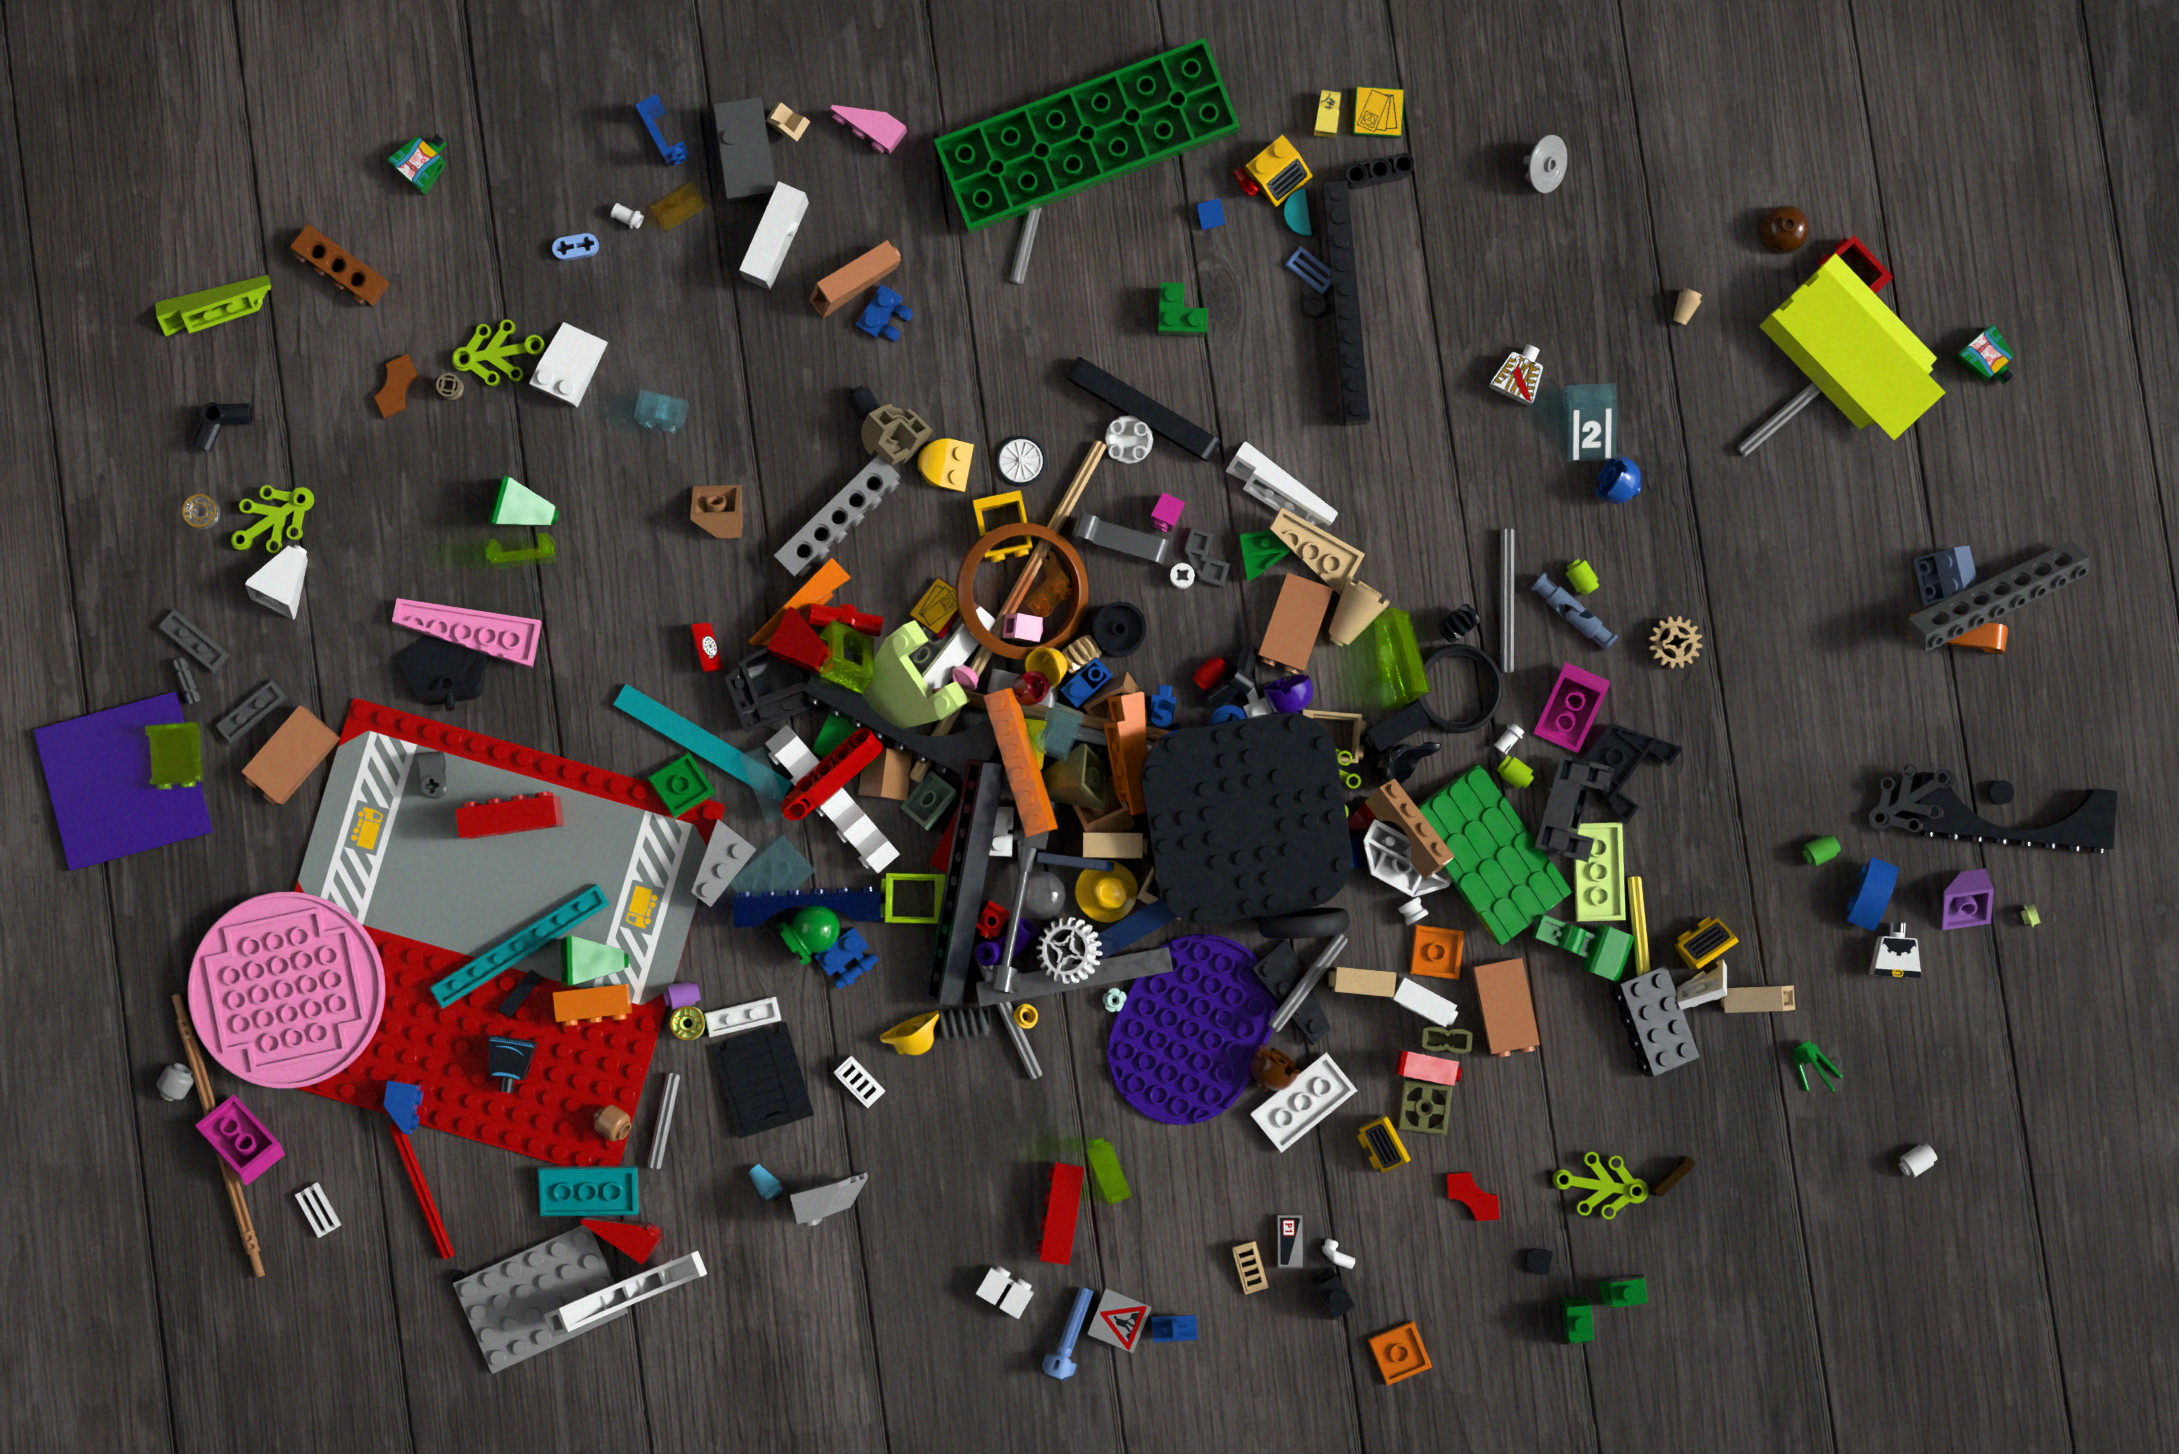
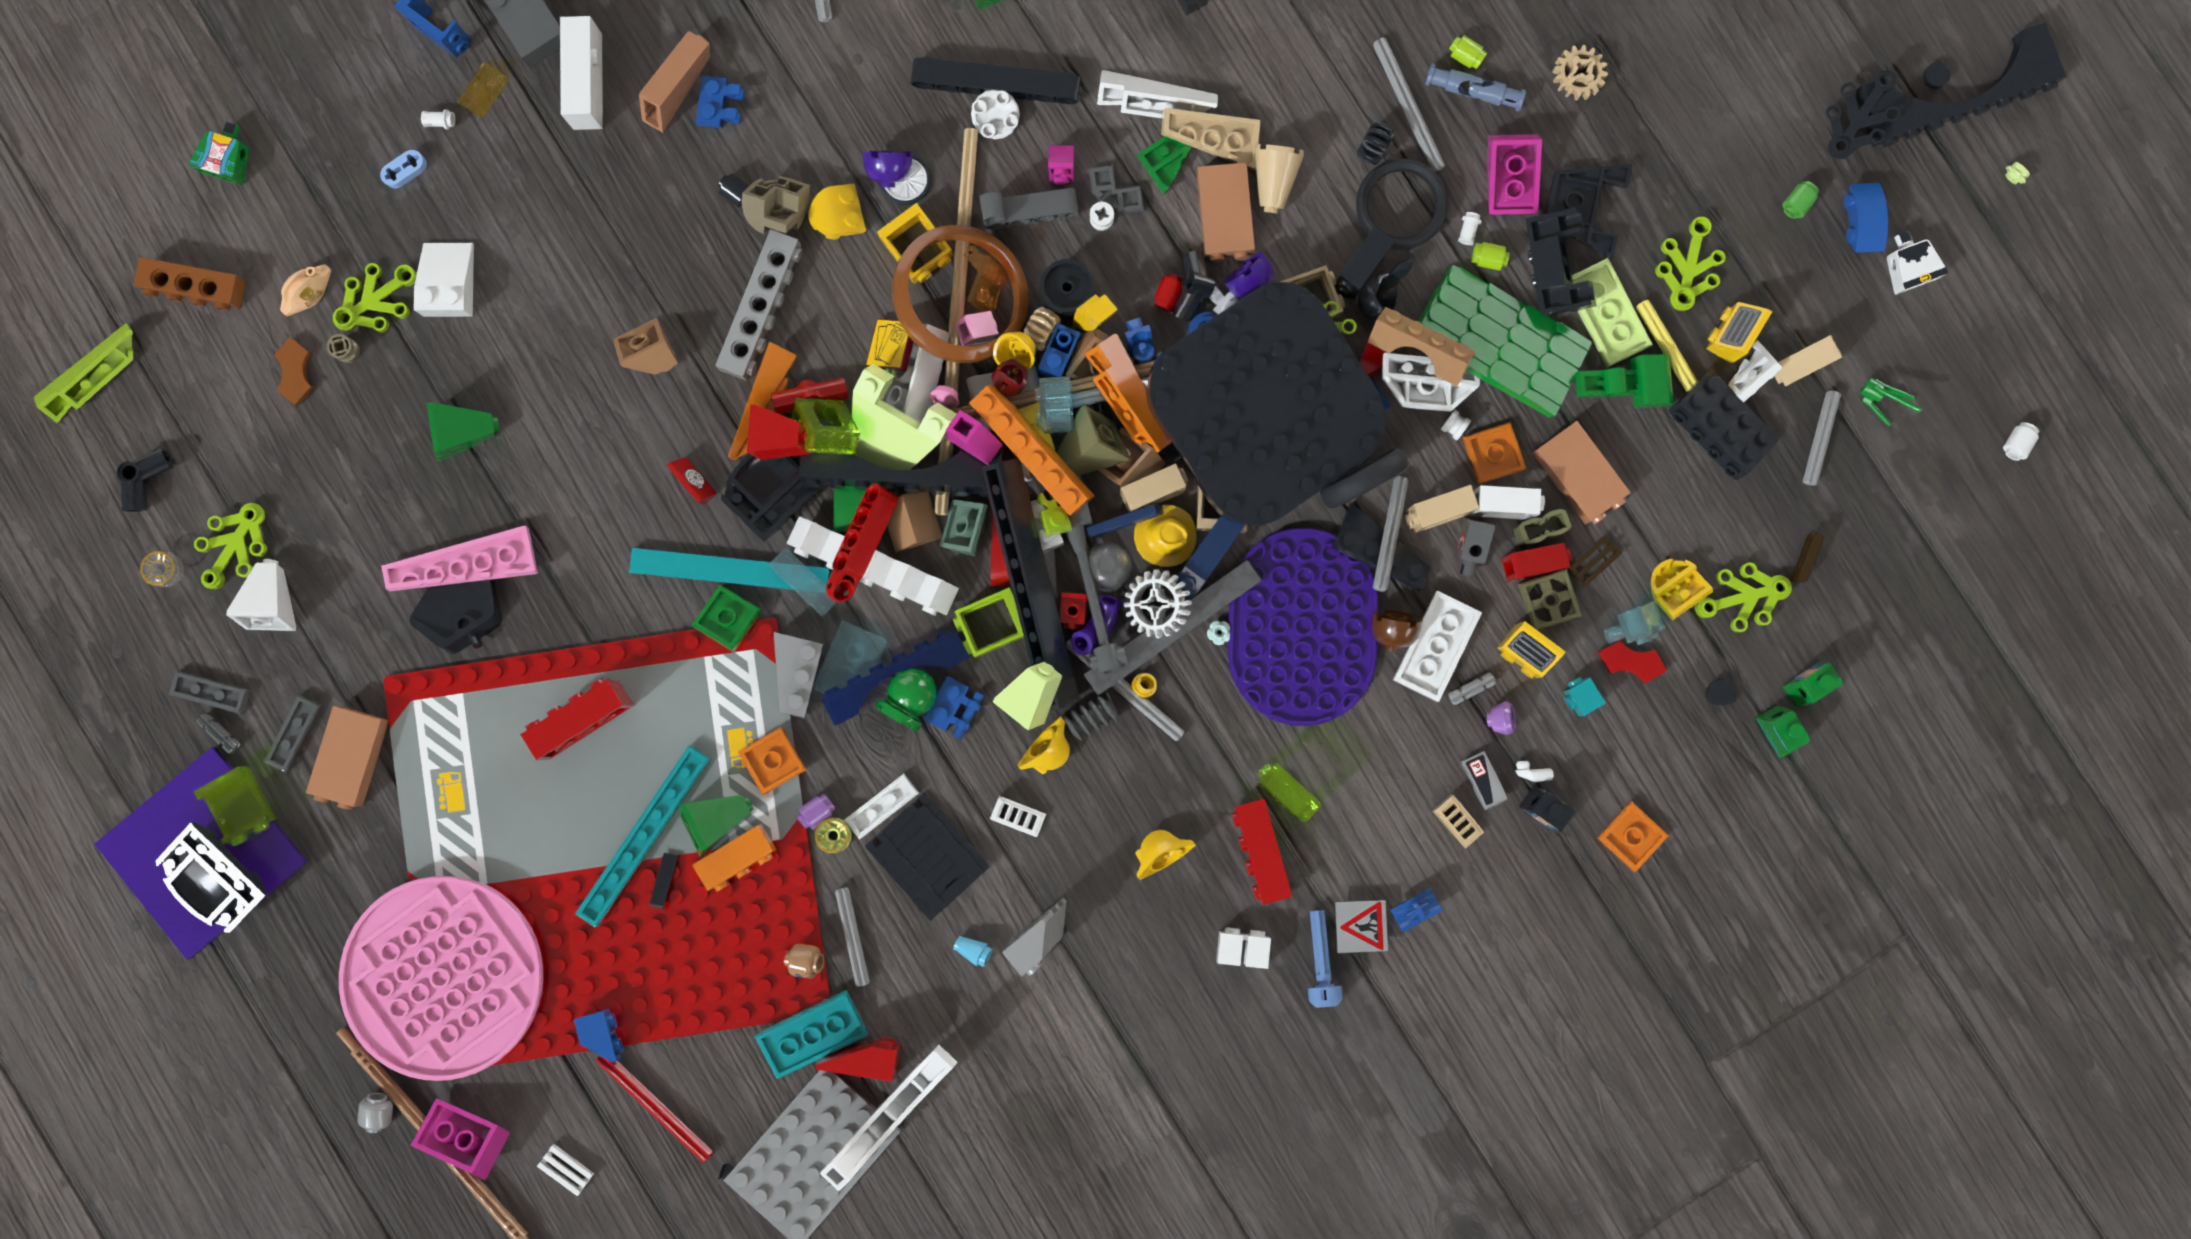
camera: 25 degrees left, 0 degrees up
dark grey piece [417,751,447,799] -> none
clear neon green panel [486,533,557,569] -> none
black torso [489,1035,539,1093] -> none
clear light blue brick [633,389,690,434] -> none
clear neon green slope [1374,607,1431,710] -> none
medium lavender slope [1941,869,1994,930] -> none
none -> slope [155,822,267,932]
none -> light nougat hat [280,264,332,316]
none -> orange tile [738,727,807,795]
none -> dark purple cylinder [863,151,912,188]
none -> dark pink slope [946,410,1003,465]
none -> yellowish green slope [993,662,1062,730]
none -> lime plate [1037,493,1072,537]
none -> yellow slope [1072,294,1118,331]
none -> yellow hat [1135,830,1196,880]
none -> light grey axle [1448,673,1496,705]
none -> dark grey torso [1456,518,1495,577]
none -> medium lavender cone [1487,701,1516,735]
none -> teal brick [1563,676,1606,717]
none -> dark brown tile [1567,535,1622,587]
none -> clear light blue brick [1604,601,1666,645]
none -> yellow slope [1651,559,1713,621]
none -> lime plant [1655,217,1726,311]
none -> light grey axle [1803,390,1841,486]

